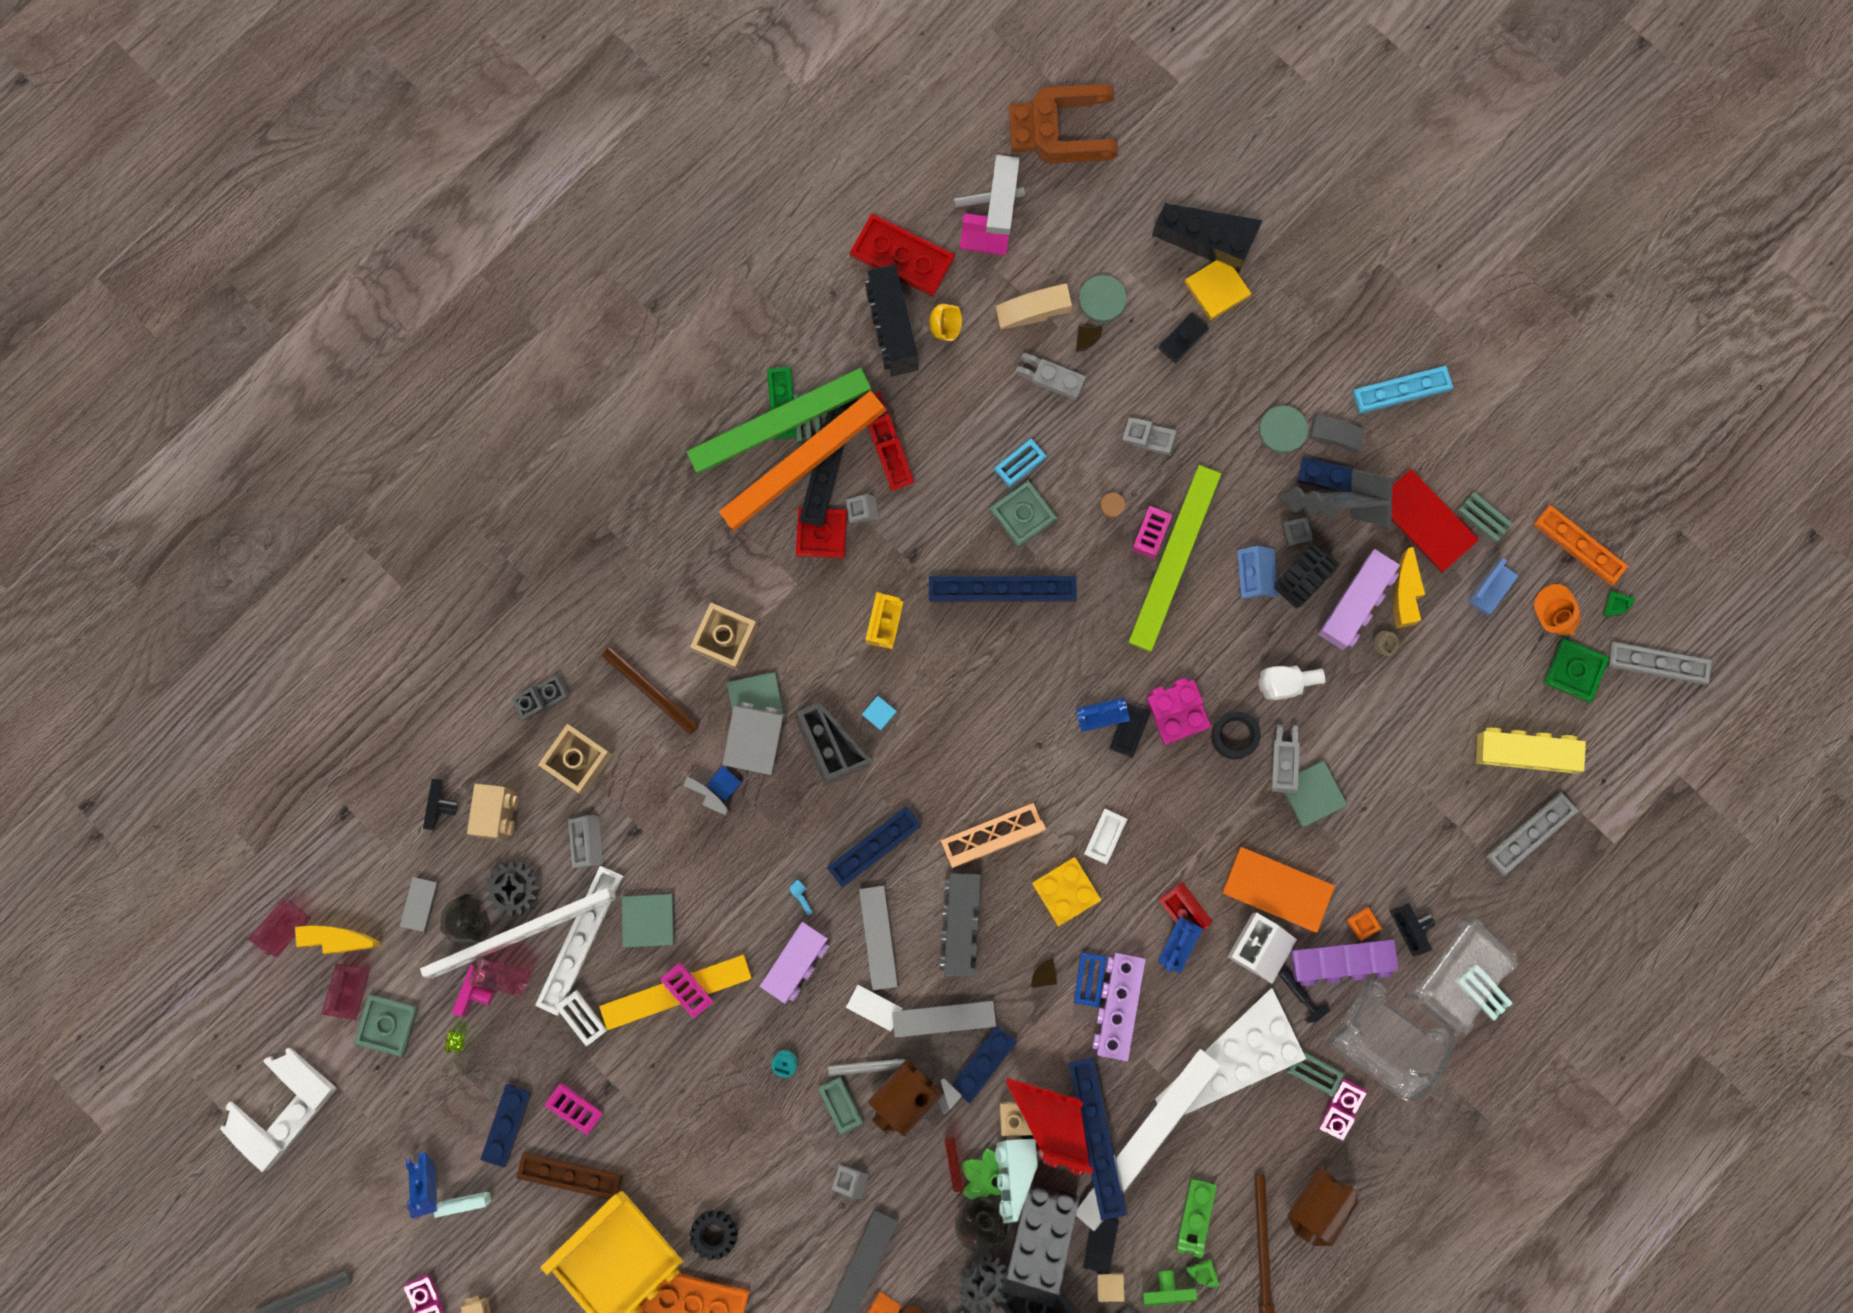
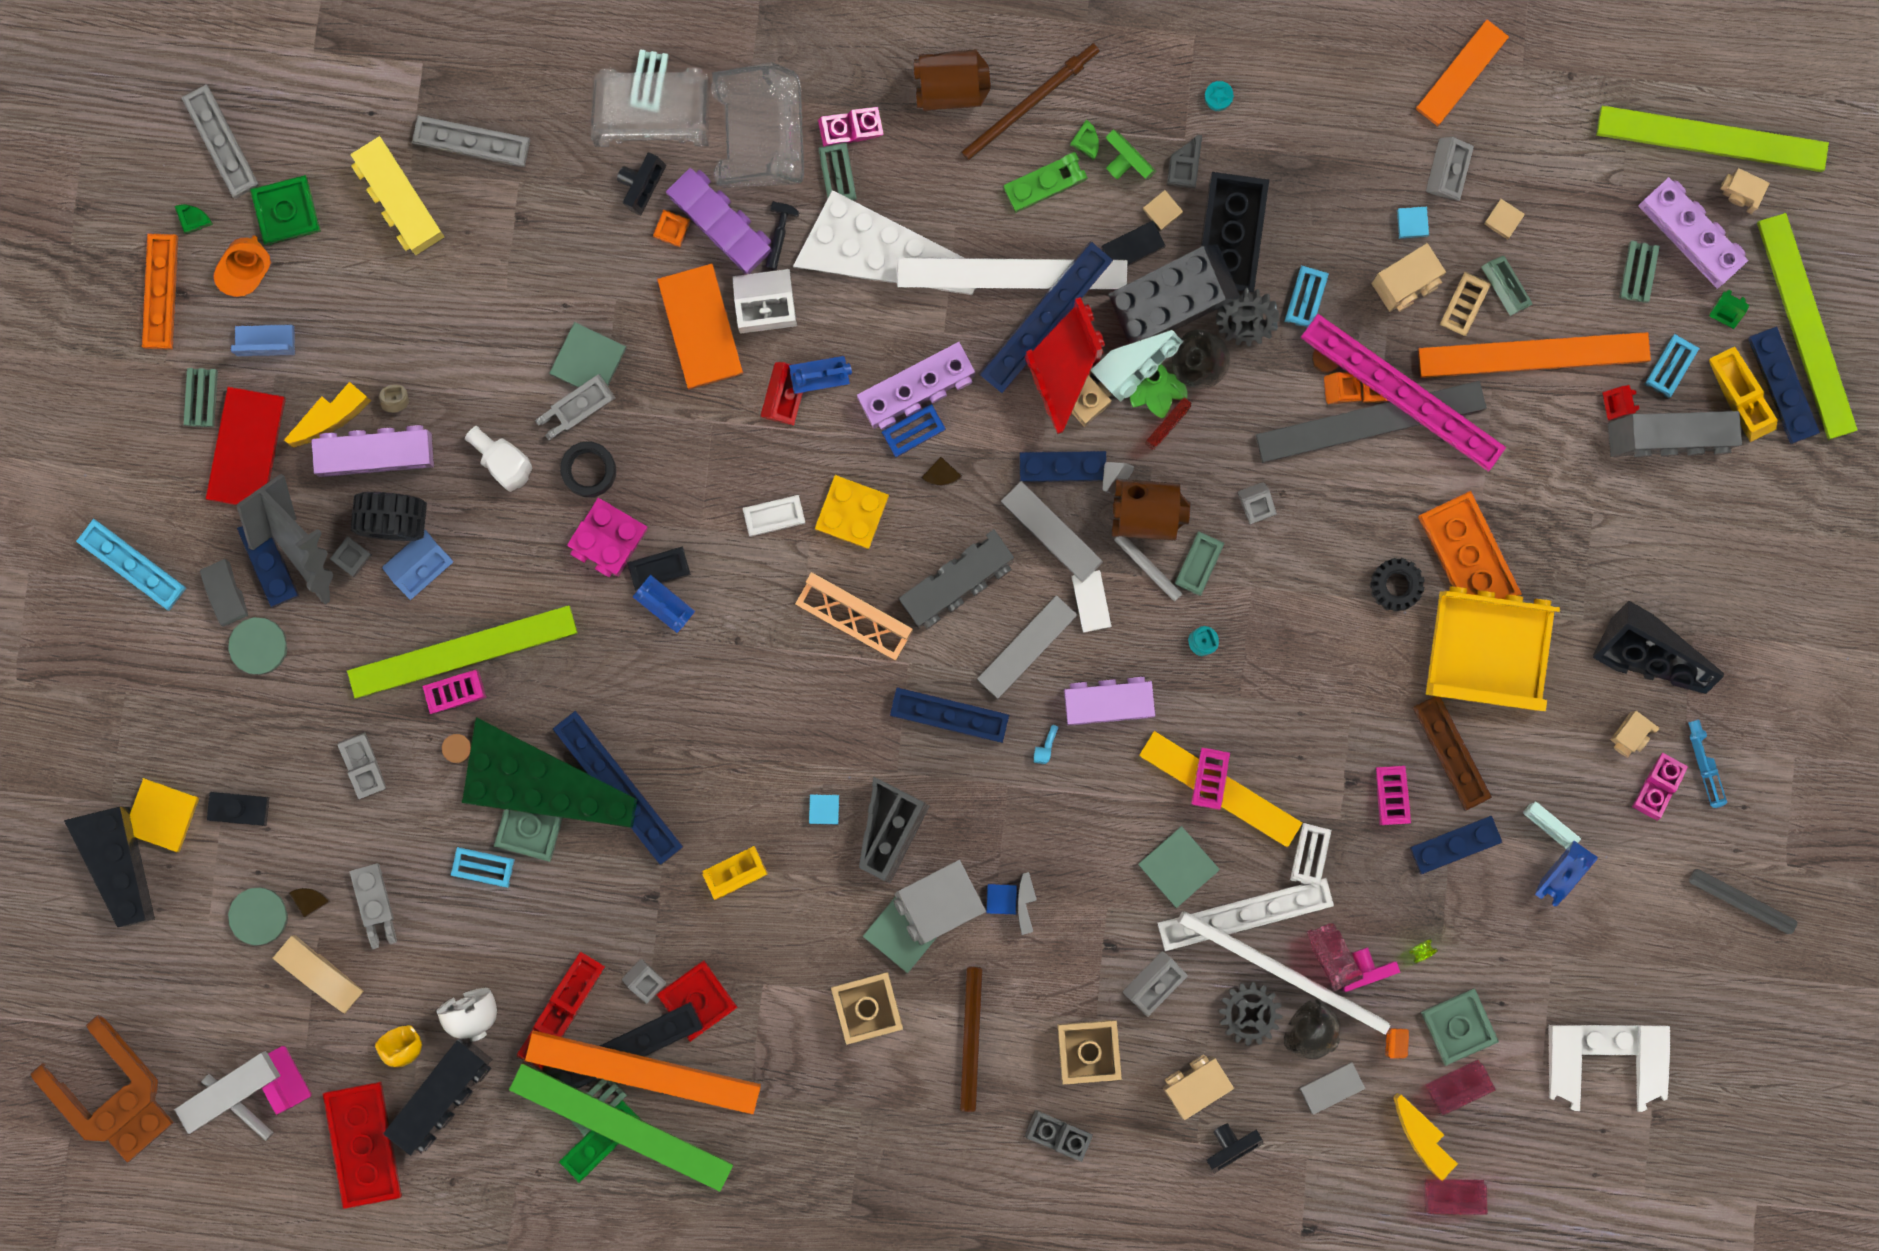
camera: 130 degrees left, 5 degrees up
none -> white cylinder [436,988,497,1042]
none -> dark green wing [462,717,637,828]
none -> orange slope [1385,1028,1409,1058]

